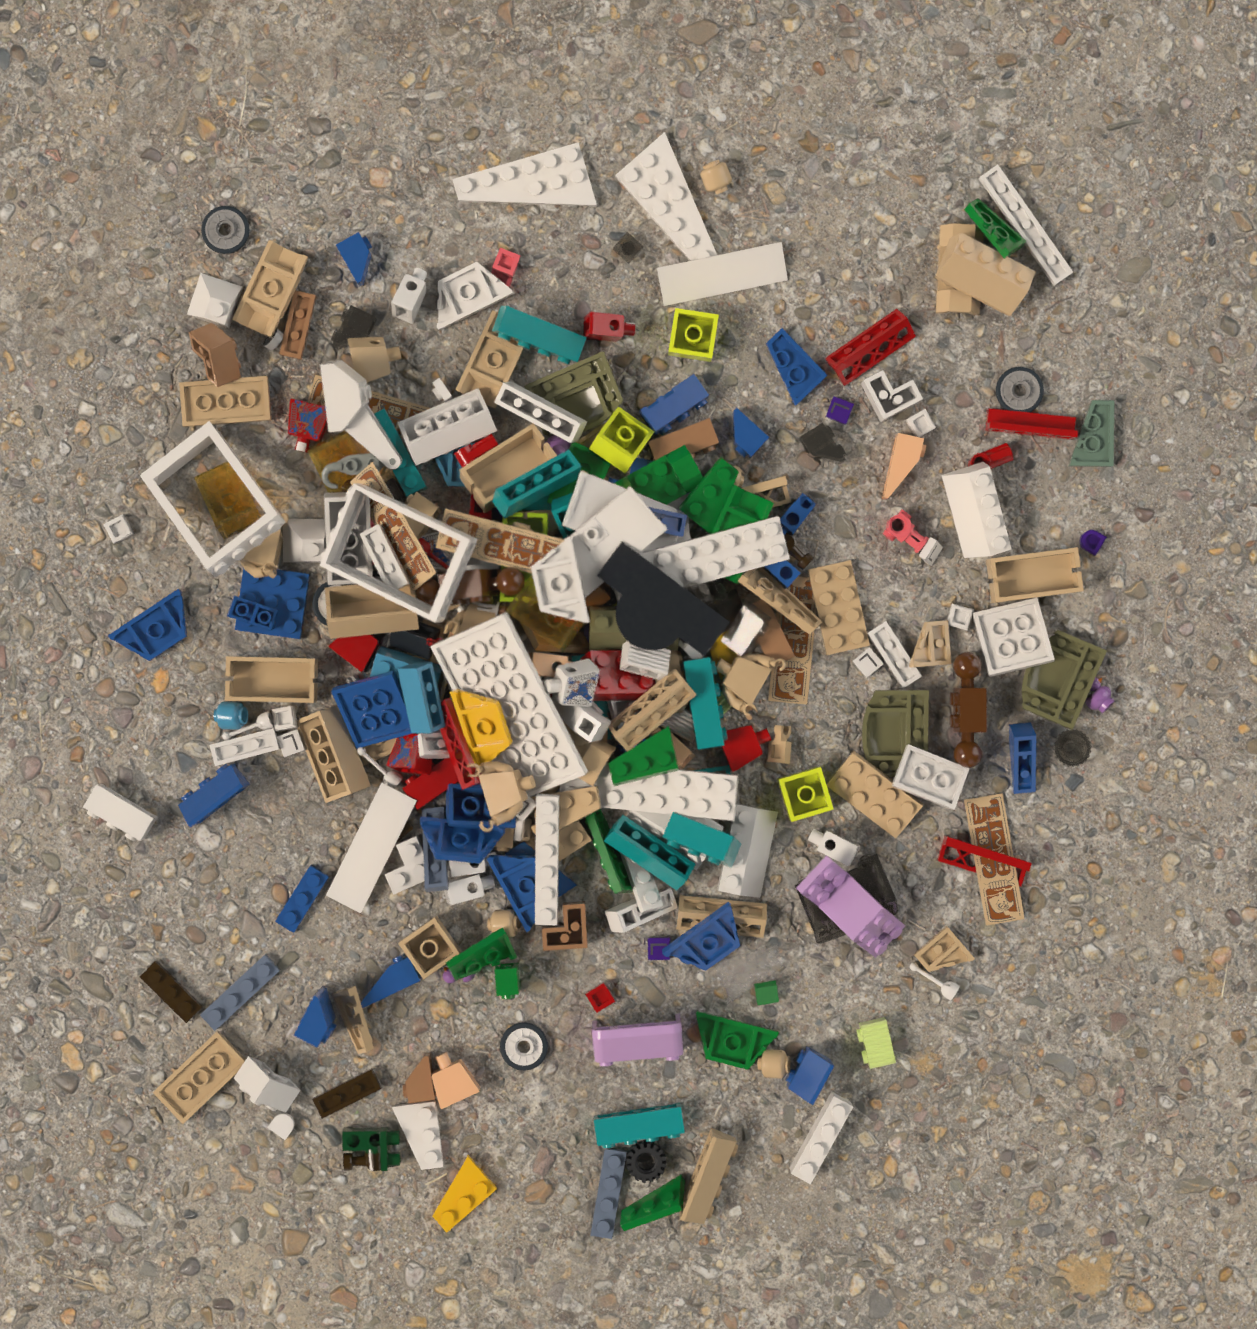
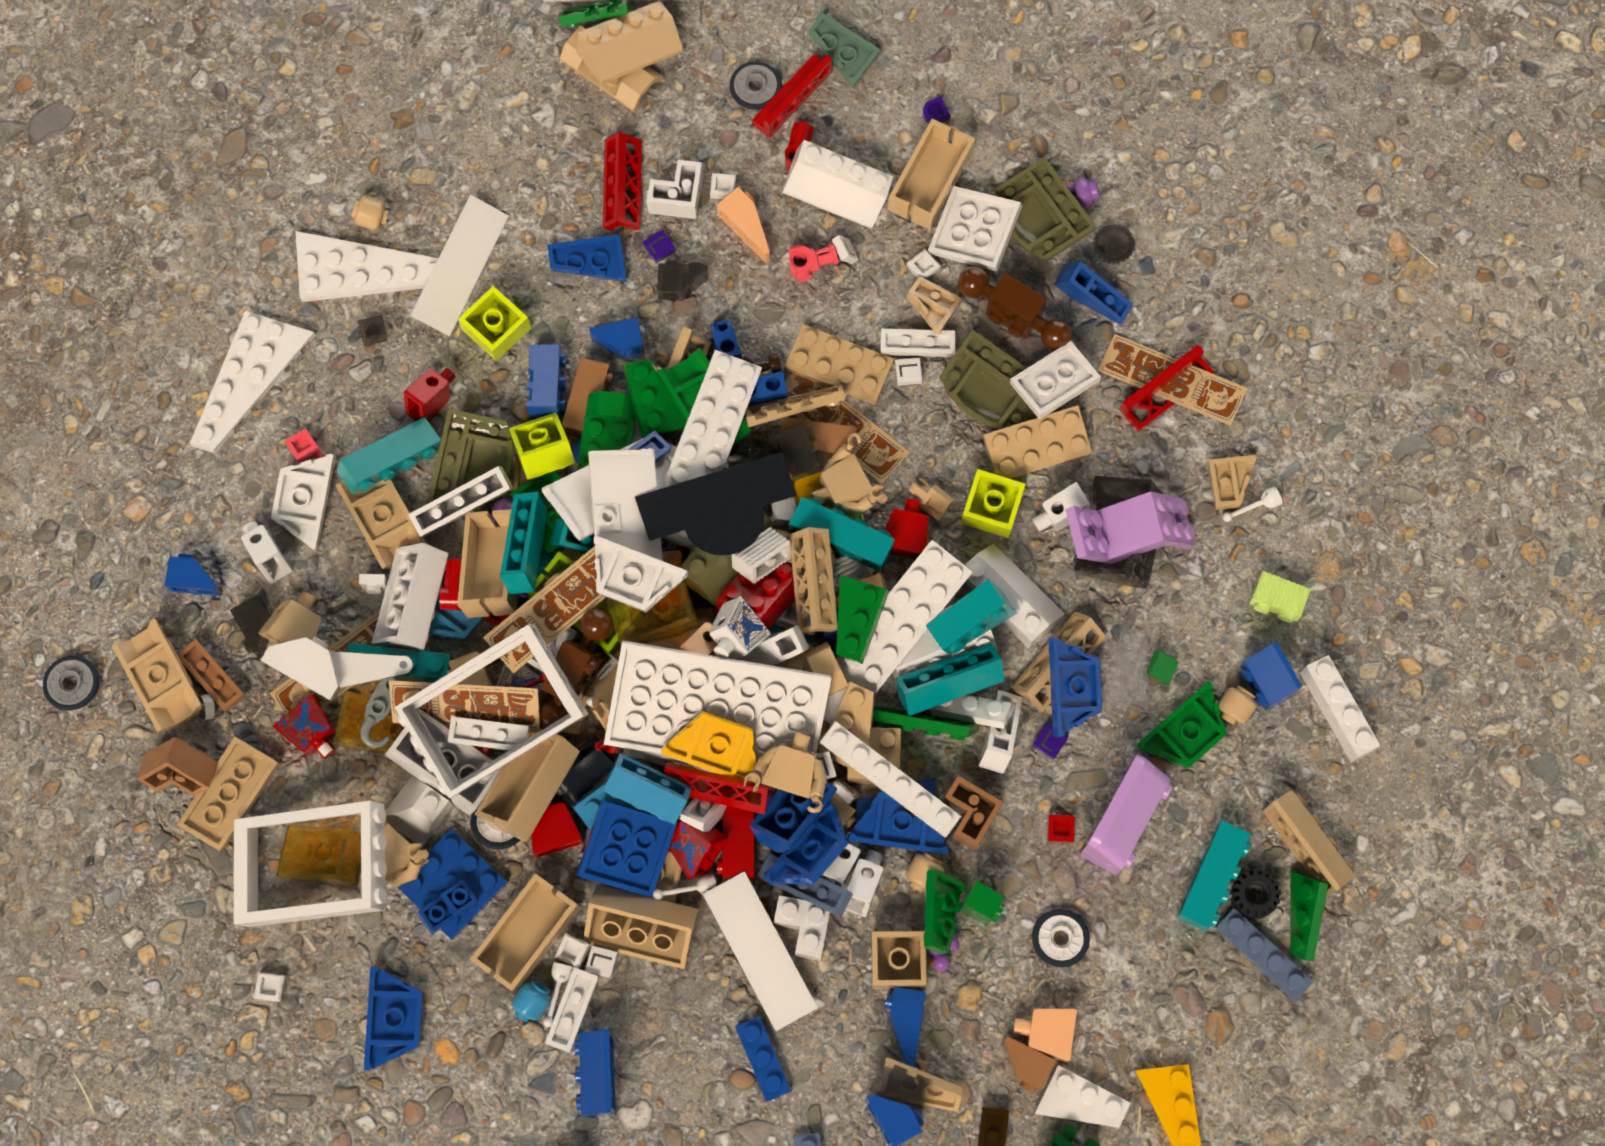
camera: 55 degrees left, 15 degrees down
white slope [187,273,243,329] -> none

